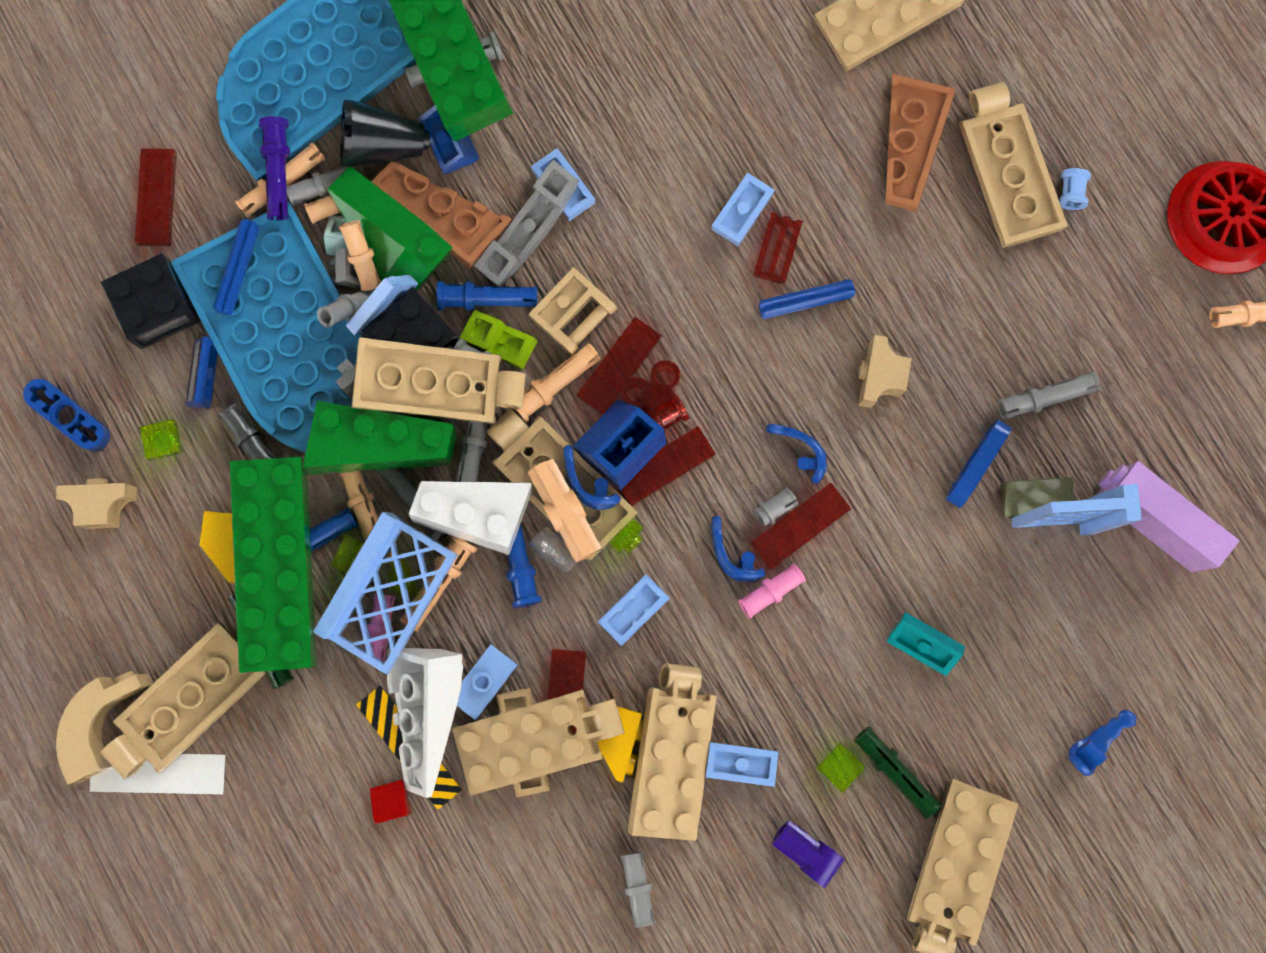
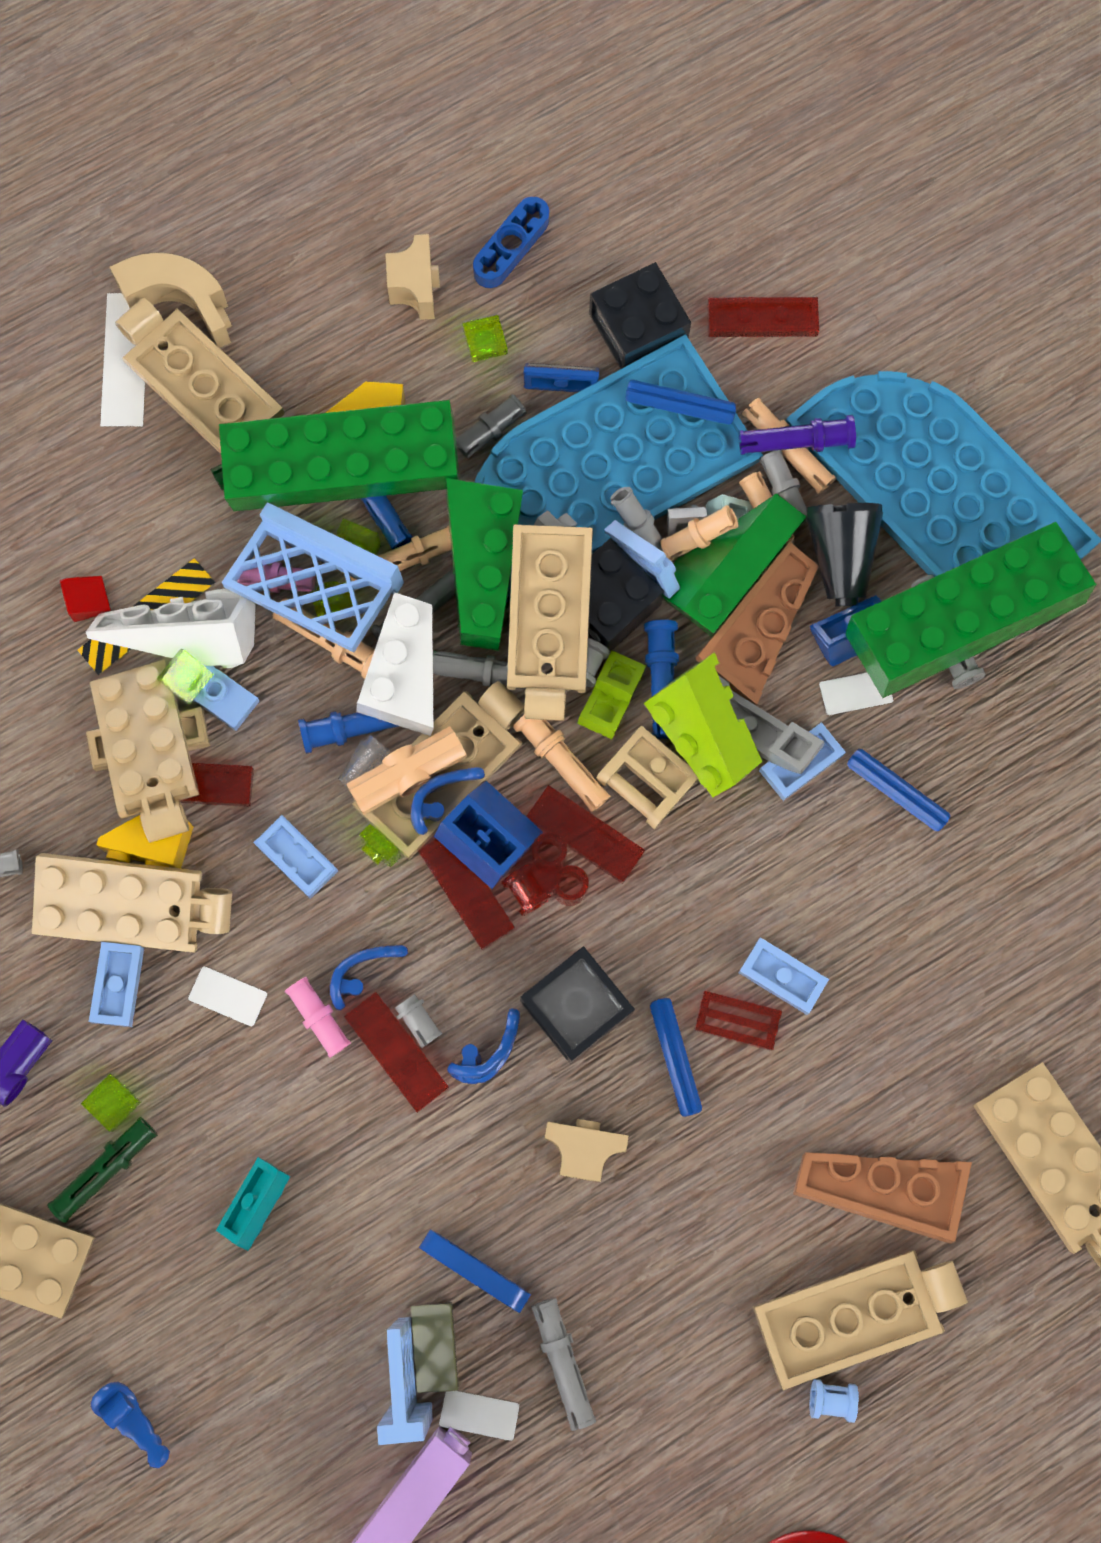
camera: 85 degrees right, 5 degrees down
none -> clear neon green plate [156,649,214,705]
none -> white sticker [188,967,267,1026]
none -> white sticker [439,1391,519,1441]
none -> piece [520,946,635,1065]
none -> lime wedge [644,652,762,797]
none -> white sticker [819,673,893,715]
none -> blue axle [847,748,950,832]

